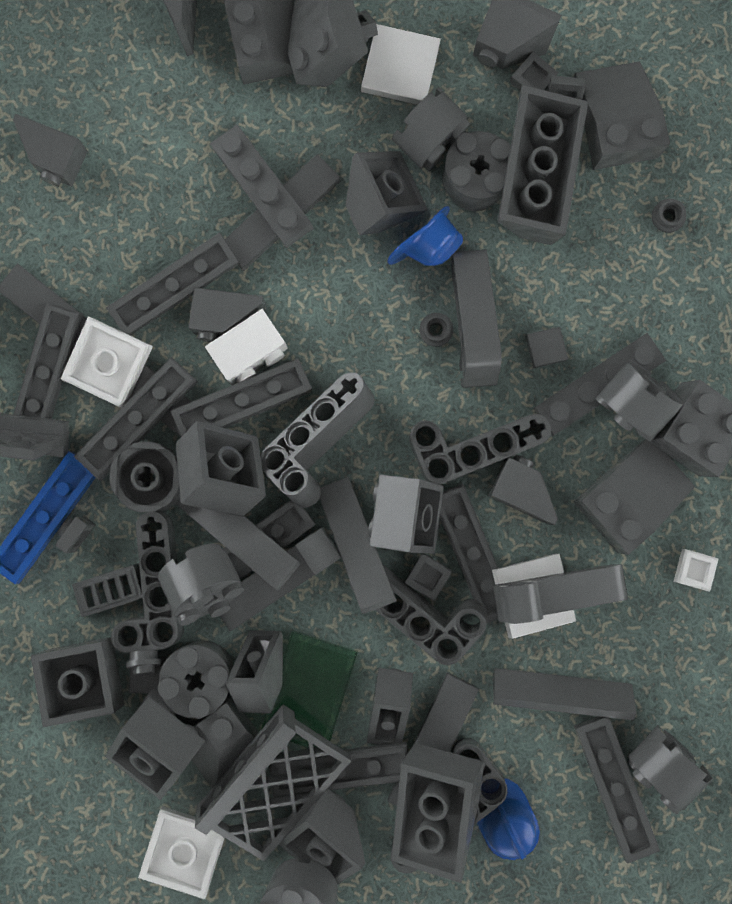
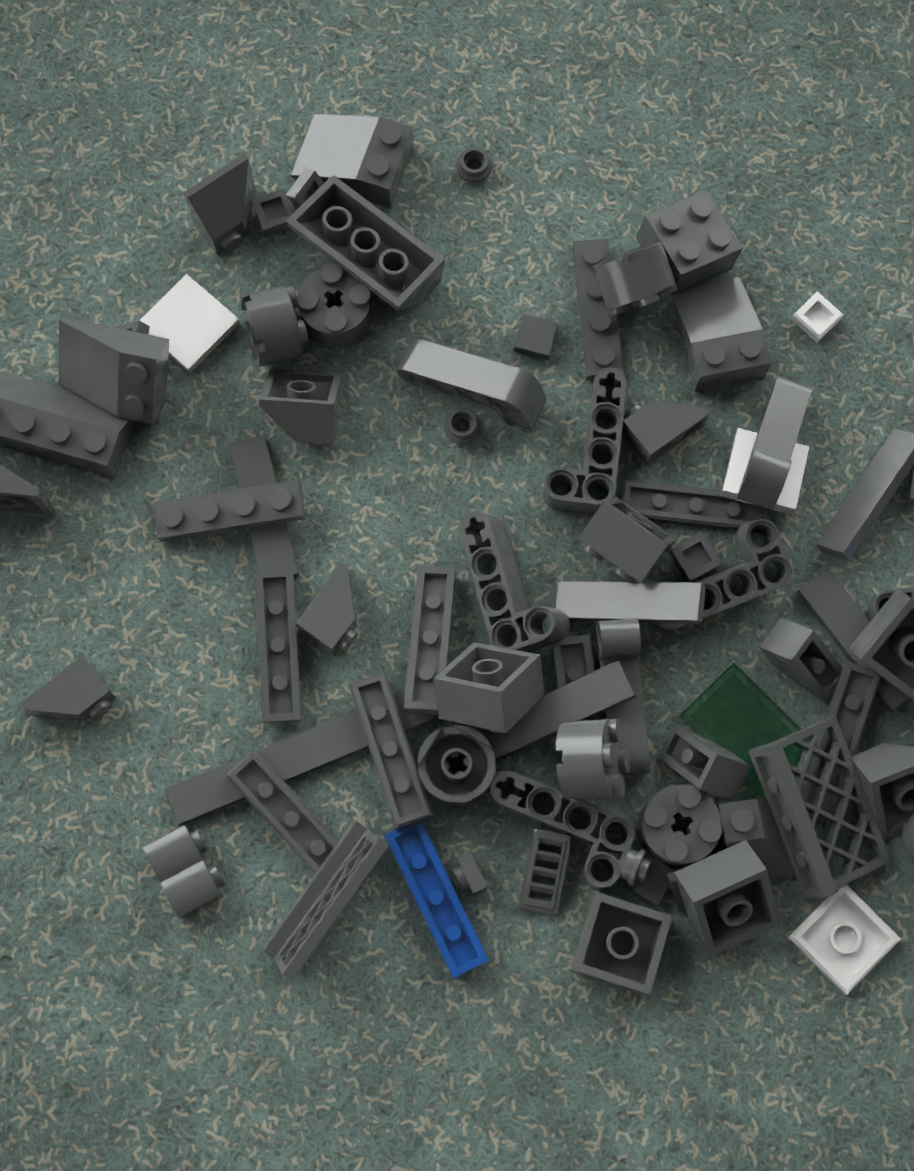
camera: 60 degrees left, 10 degrees down
white tile [61,316,153,408] -> none
white brick [205,309,288,385] -> none
blue piece [387,206,463,266] -> none

